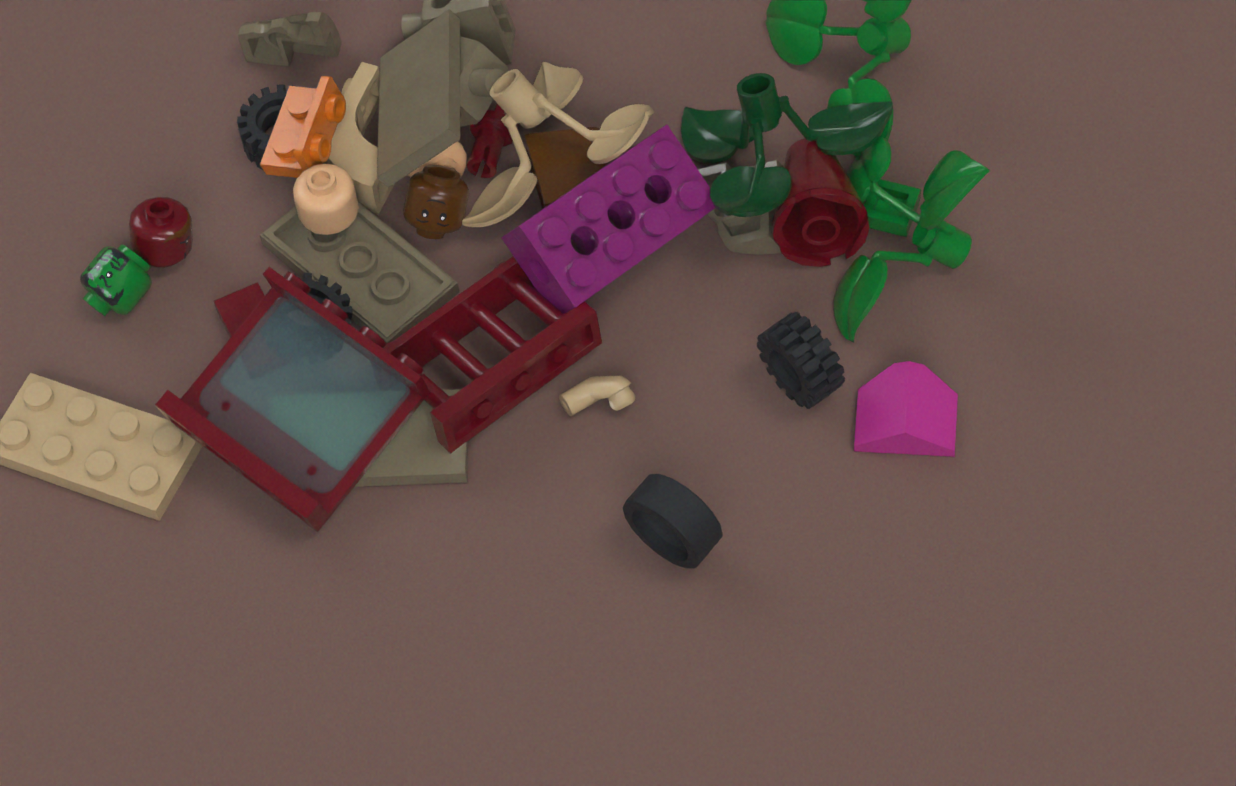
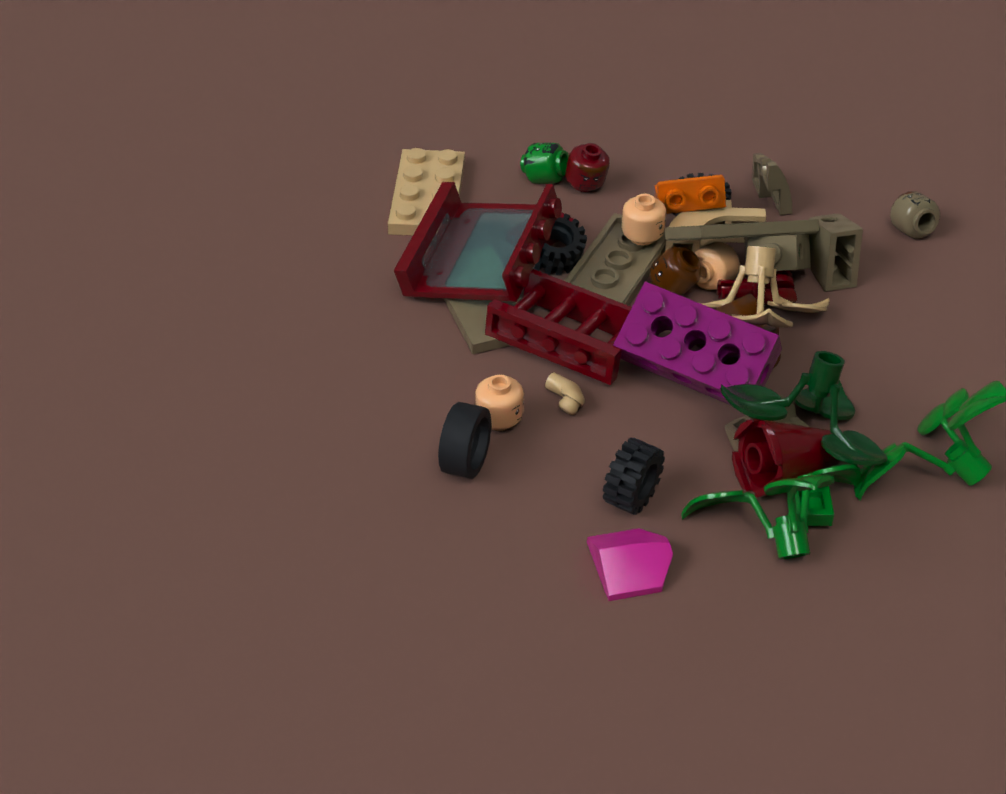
camera: 65 degrees right, 15 degrees down
none -> light nougat head [475,374,524,431]

